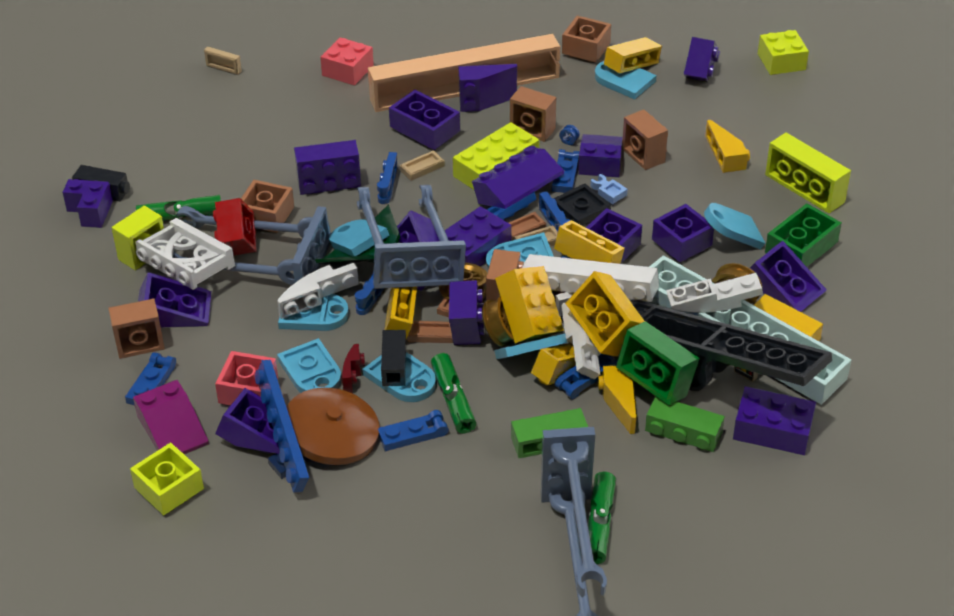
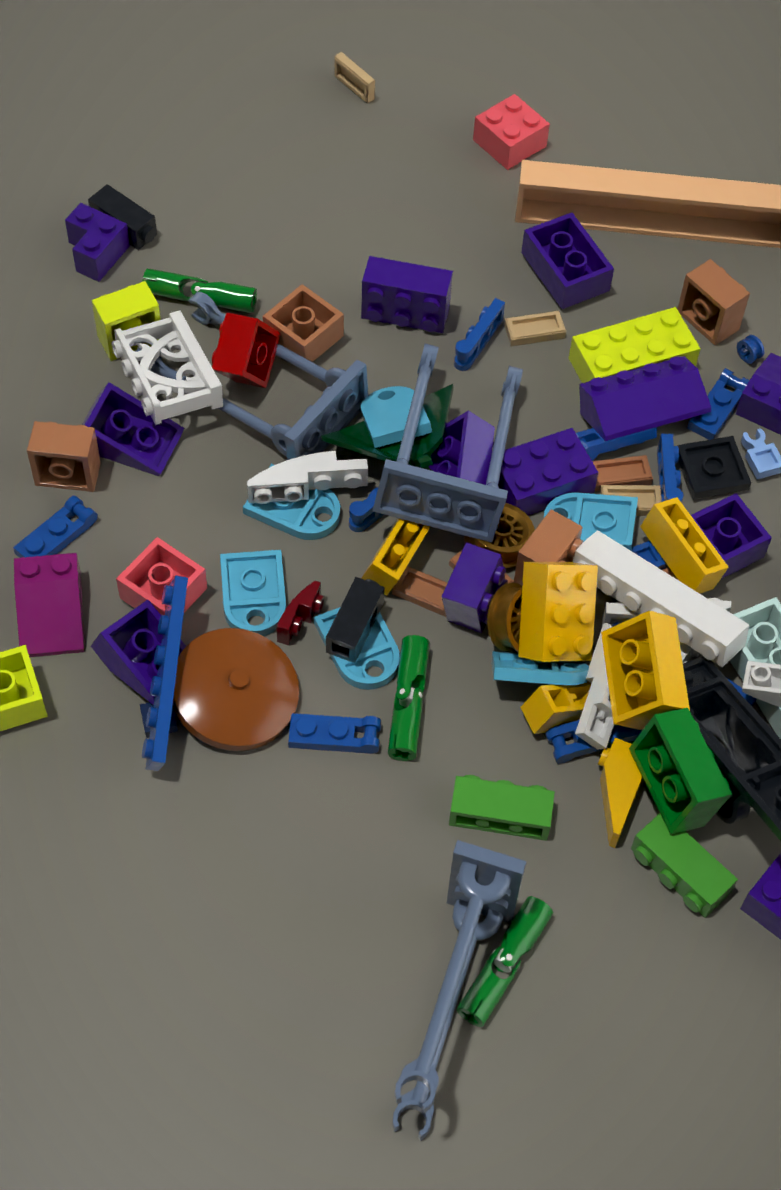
camera: 20 degrees right, 15 degrees up
dark purple slope [458,64,517,112] -> none

